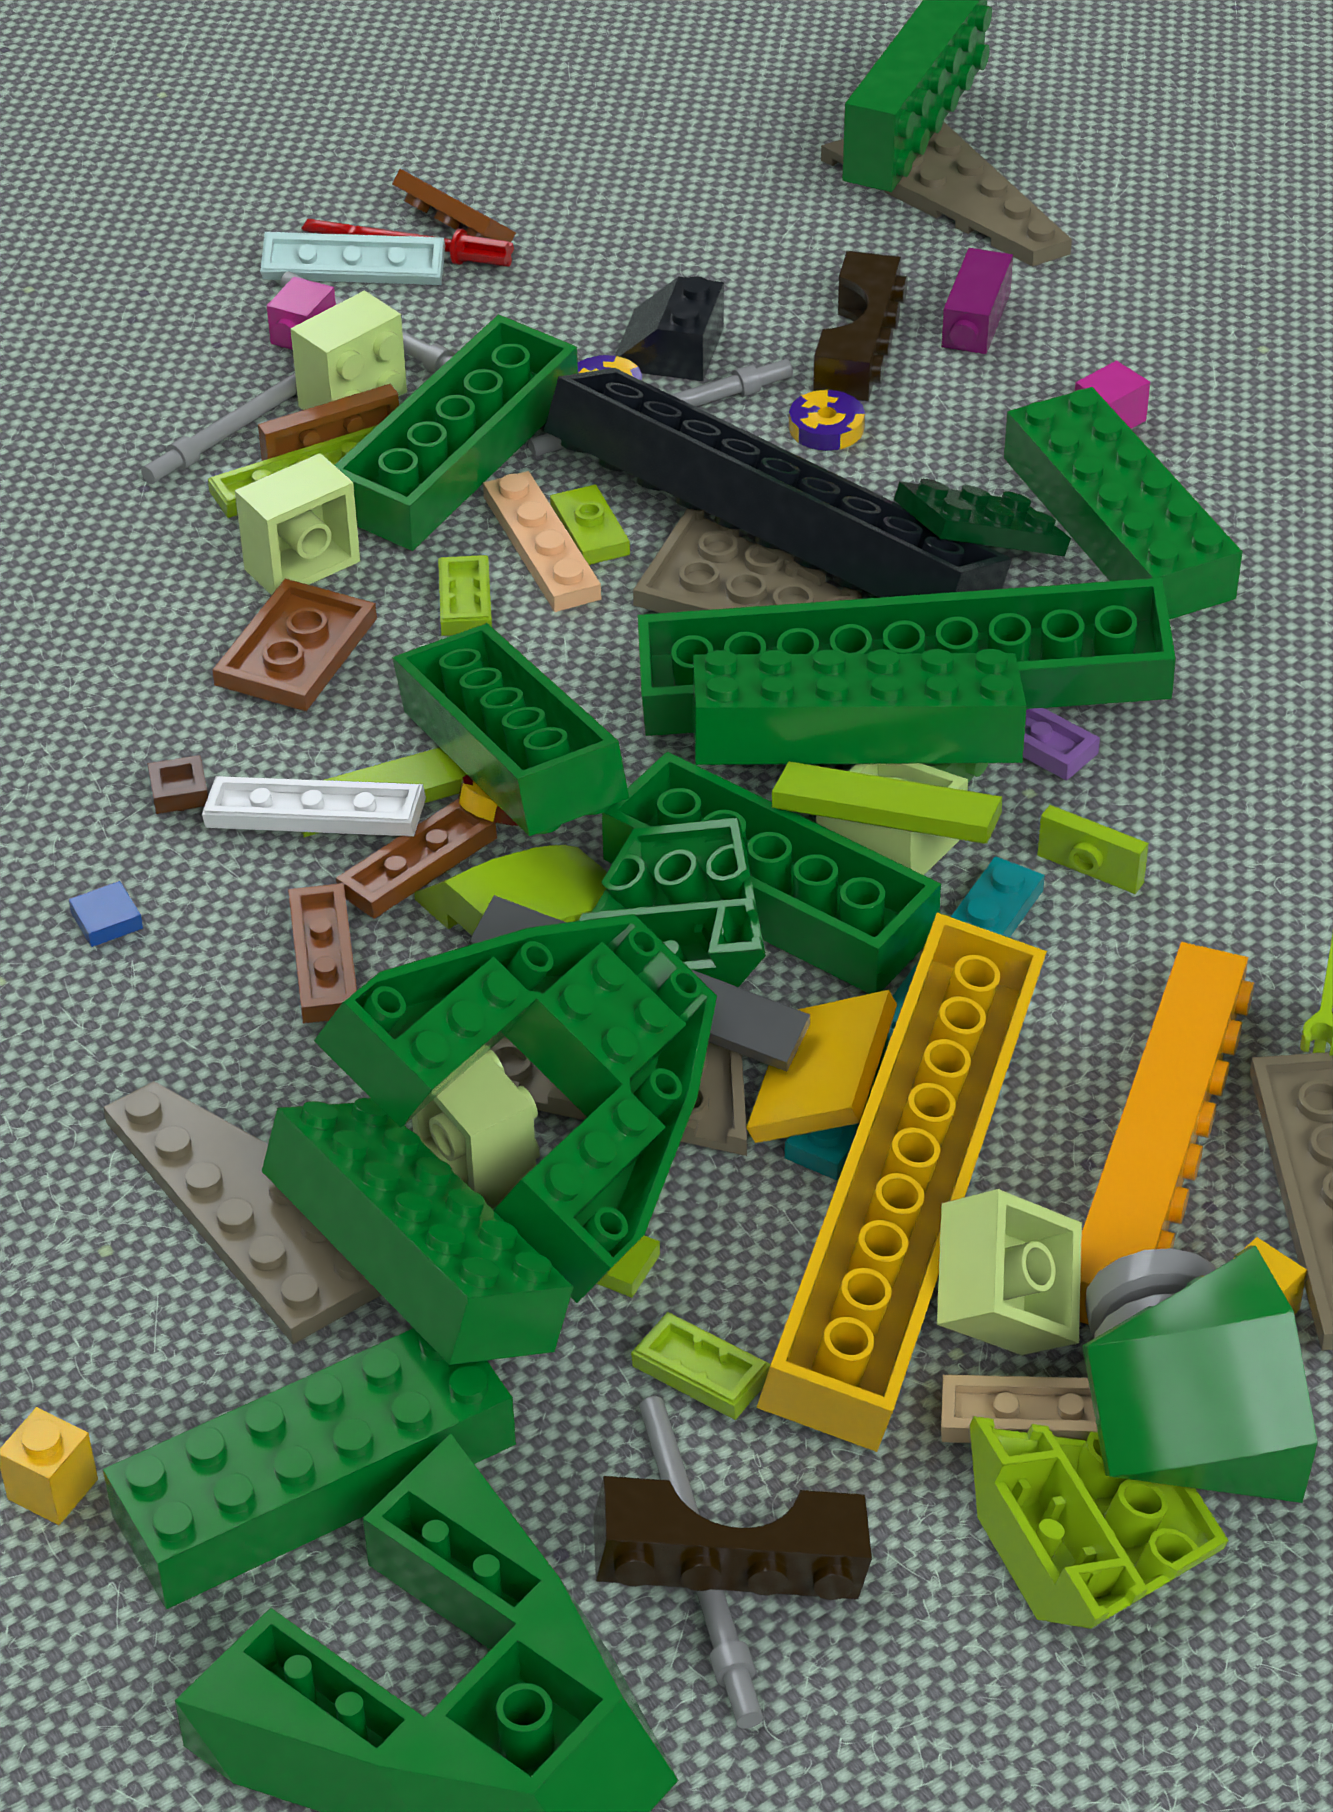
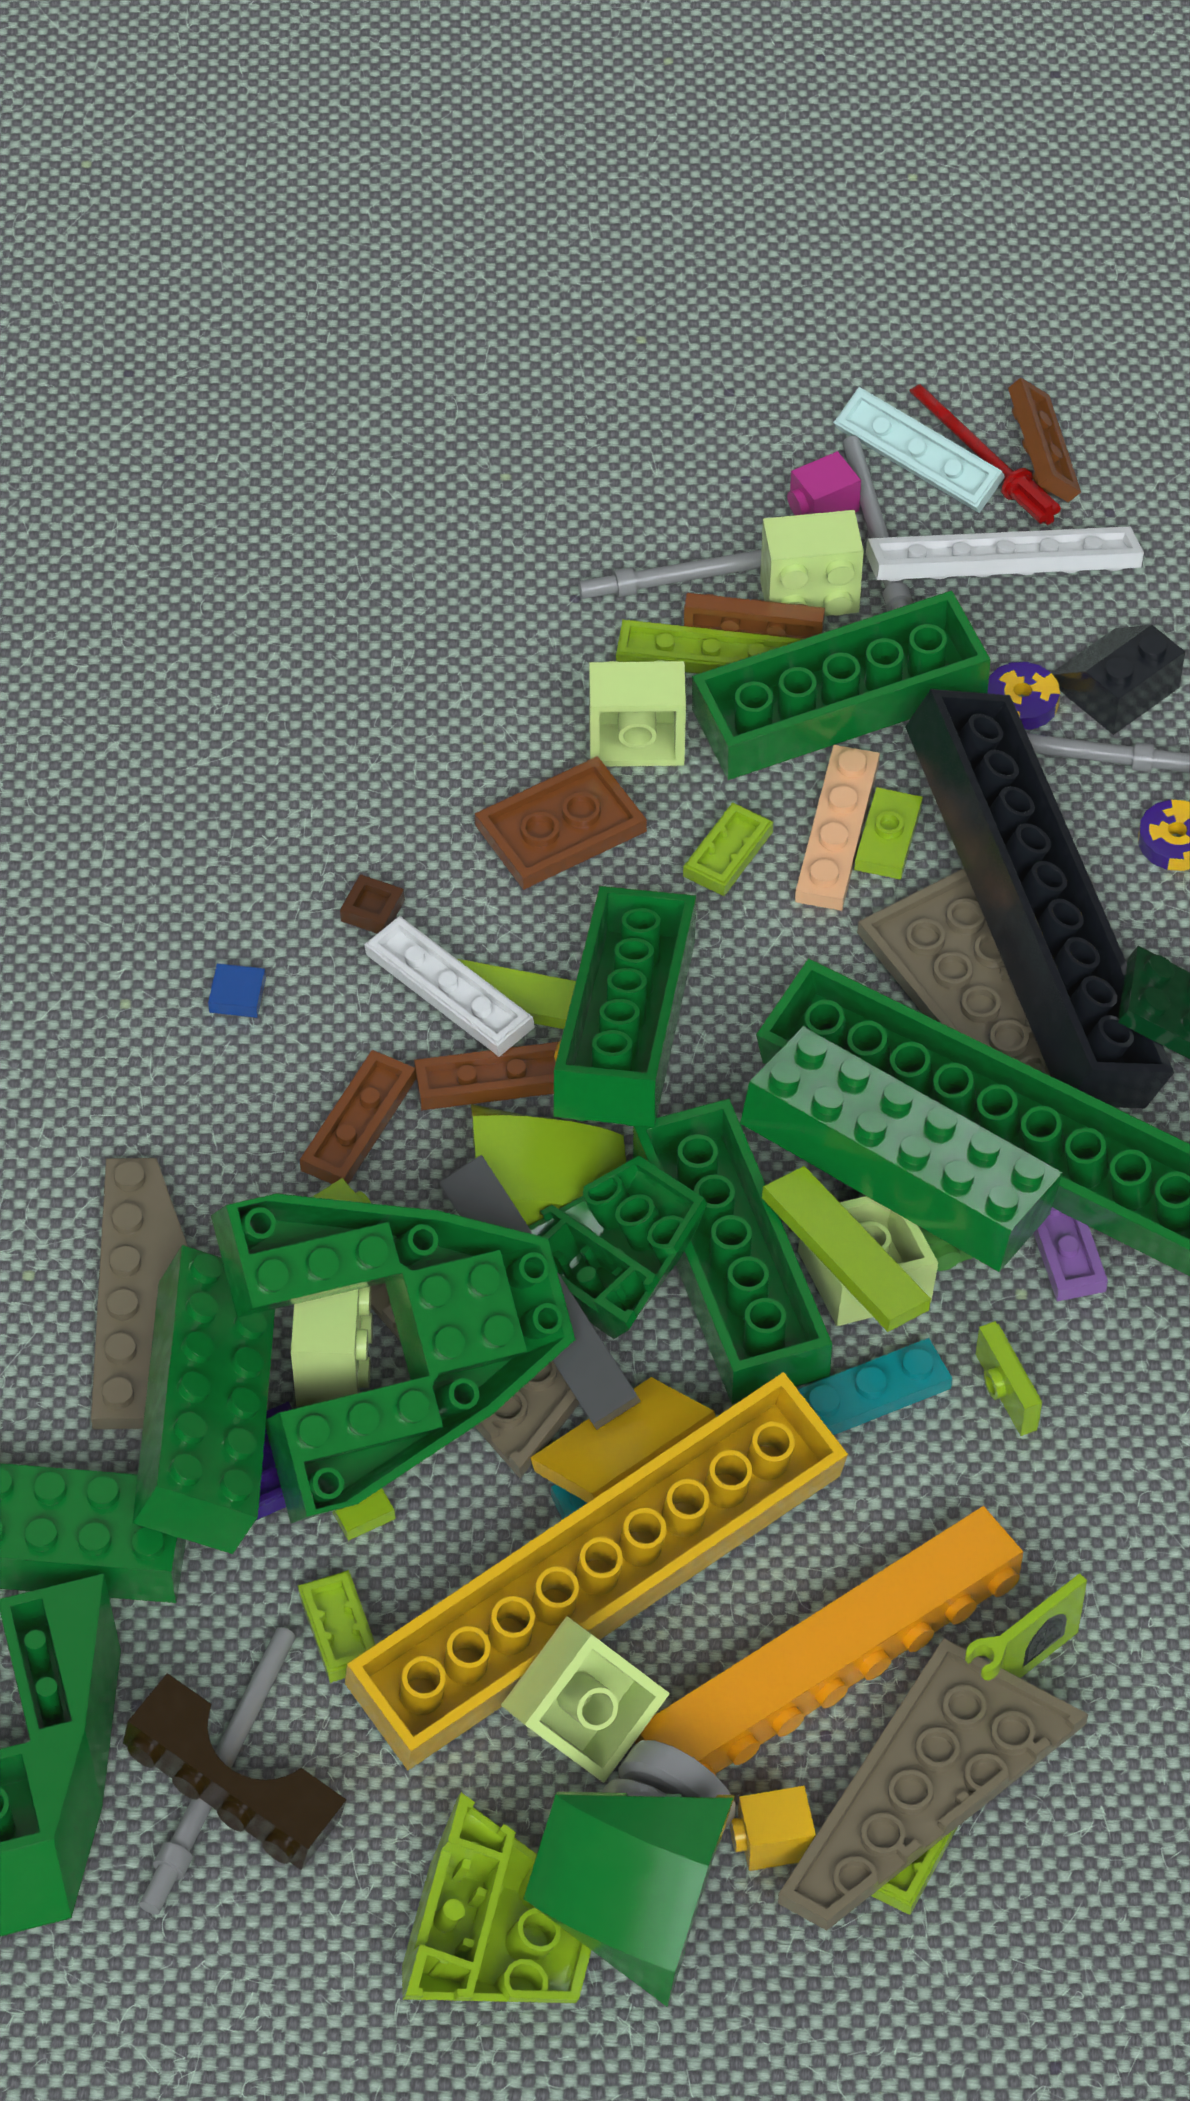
camera: 35 degrees right, 10 degrees up
tan plate [941,1375,1098,1443] -> none
none -> white plate [865,526,1144,581]

